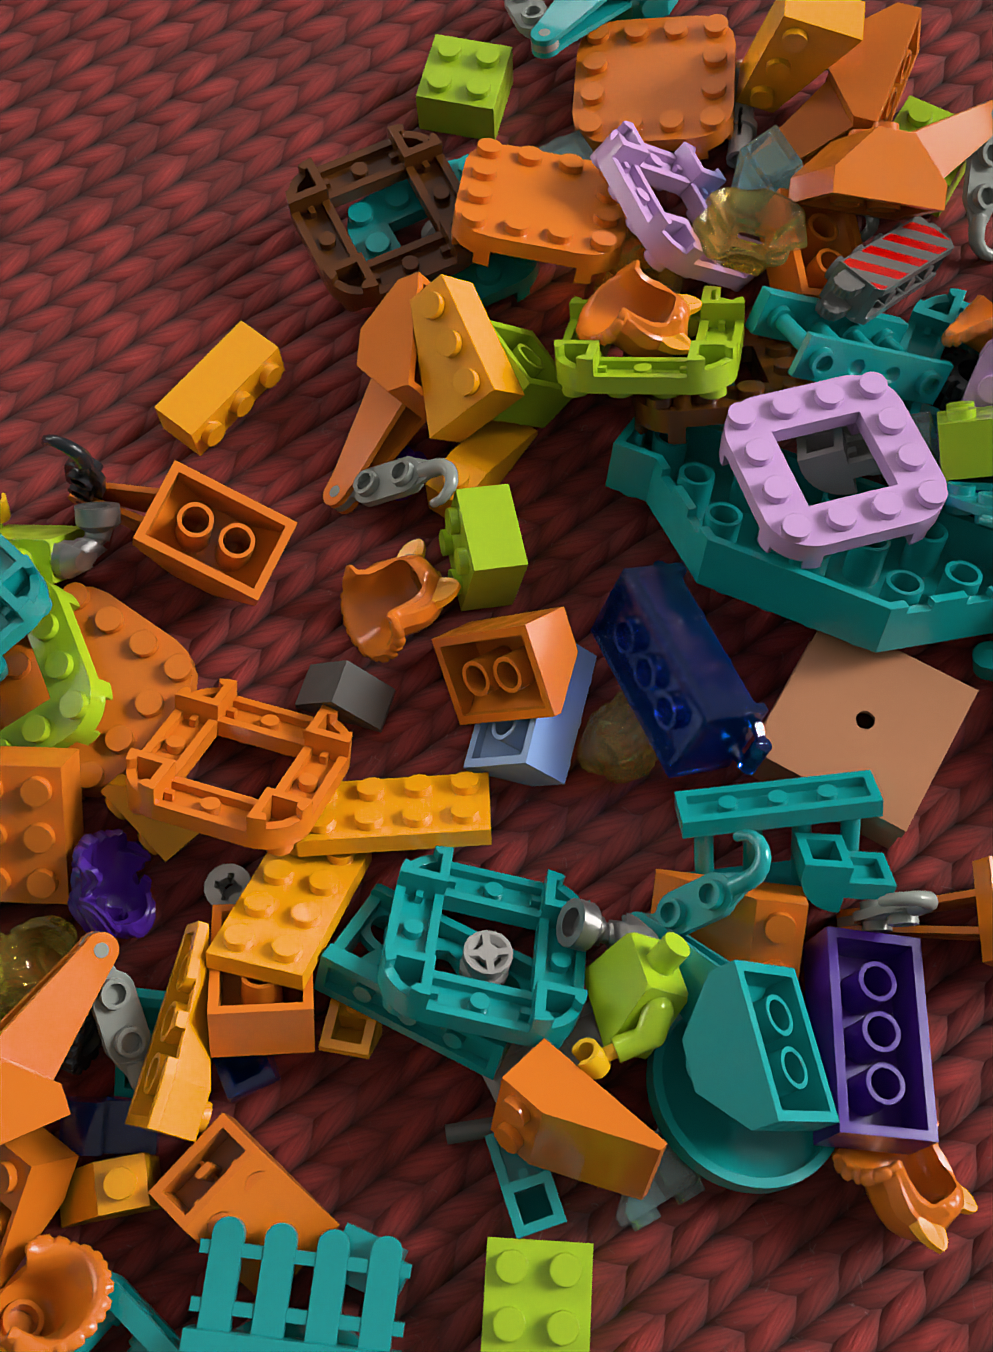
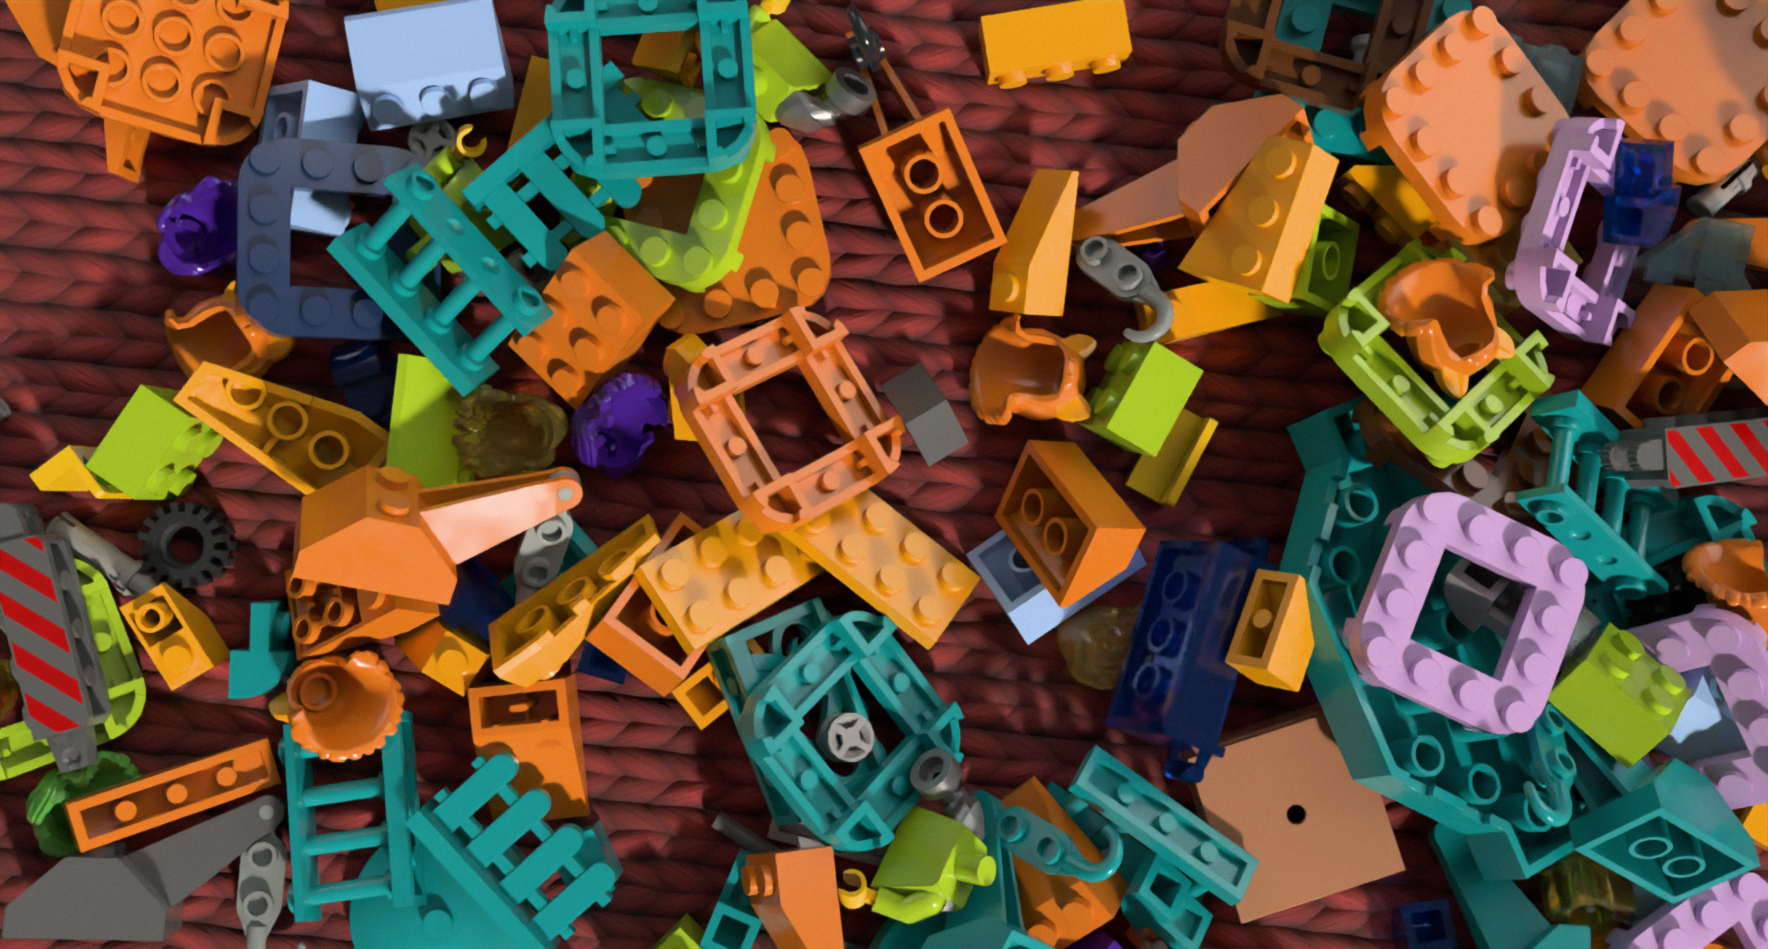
camera: 40 degrees right, 20 degrees up
light grey wheel [204,864,251,905] -> none
clear yellow piece [692,187,807,276] -> none
none -> light orange slope [989,169,1079,316]
none -> yellow panel [1123,408,1218,507]
none -> light orange slope [1225,569,1315,692]
none -> light orange slope [1336,165,1437,247]
none -> clear blue brick [1602,138,1681,248]

